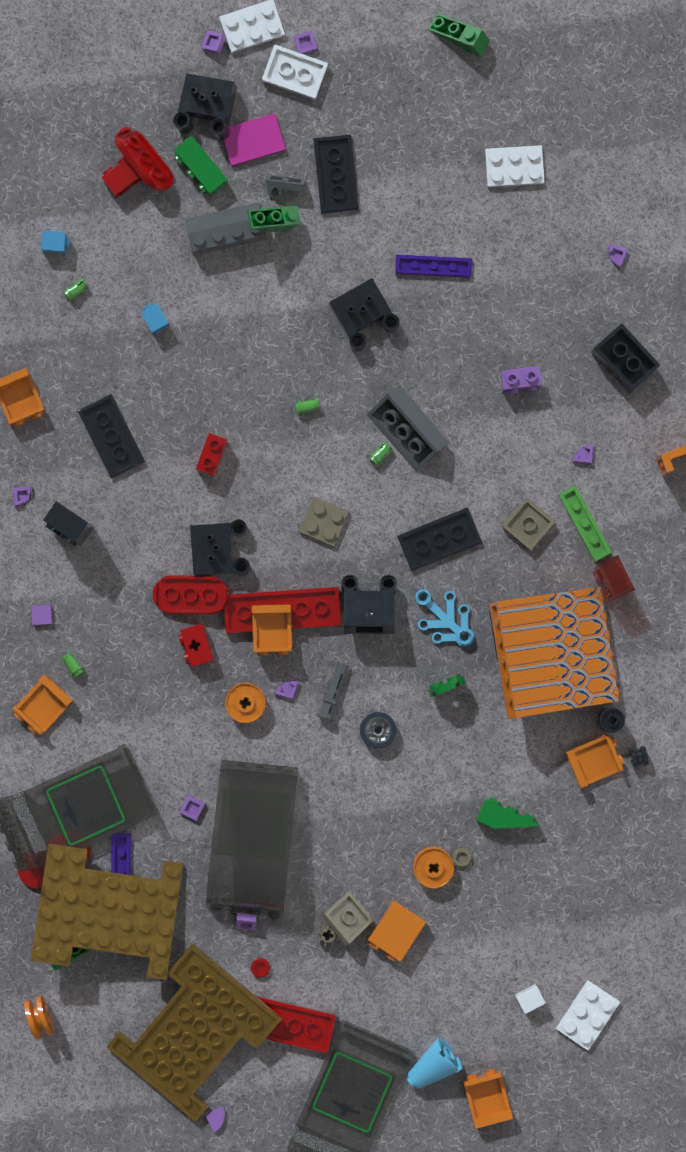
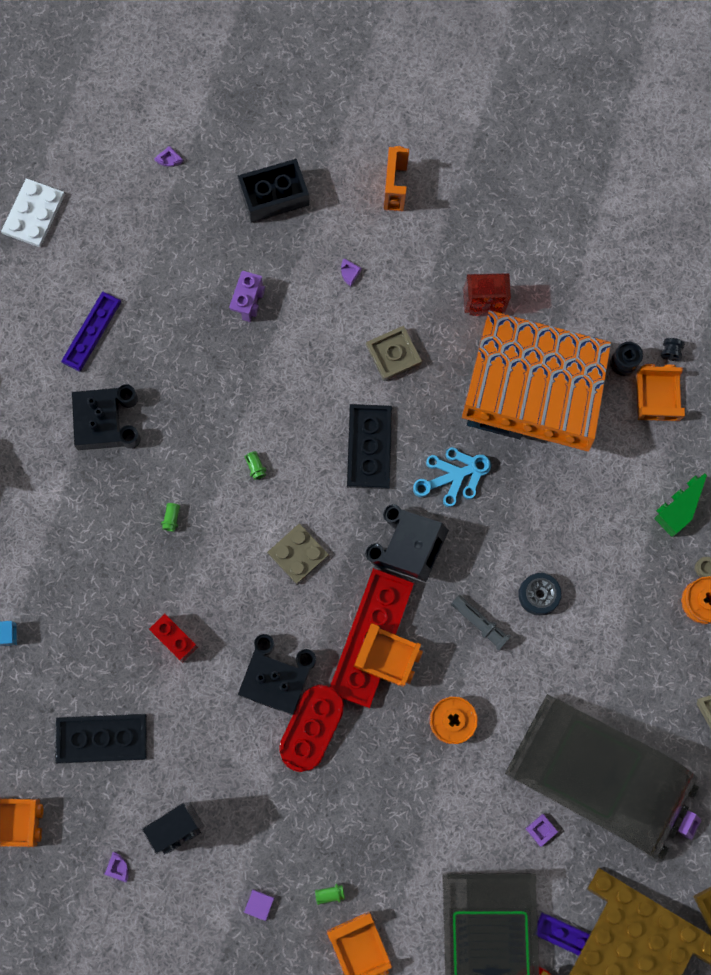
camera: 70 degrees left, 10 degrees down
red brick [178,623,214,667] -> none
medium lavender tile [275,681,299,700] -> none
dark grey slope [367,385,449,472] -> none
green plate [428,673,466,697] -> none
bright green plate [558,485,612,562] -> none

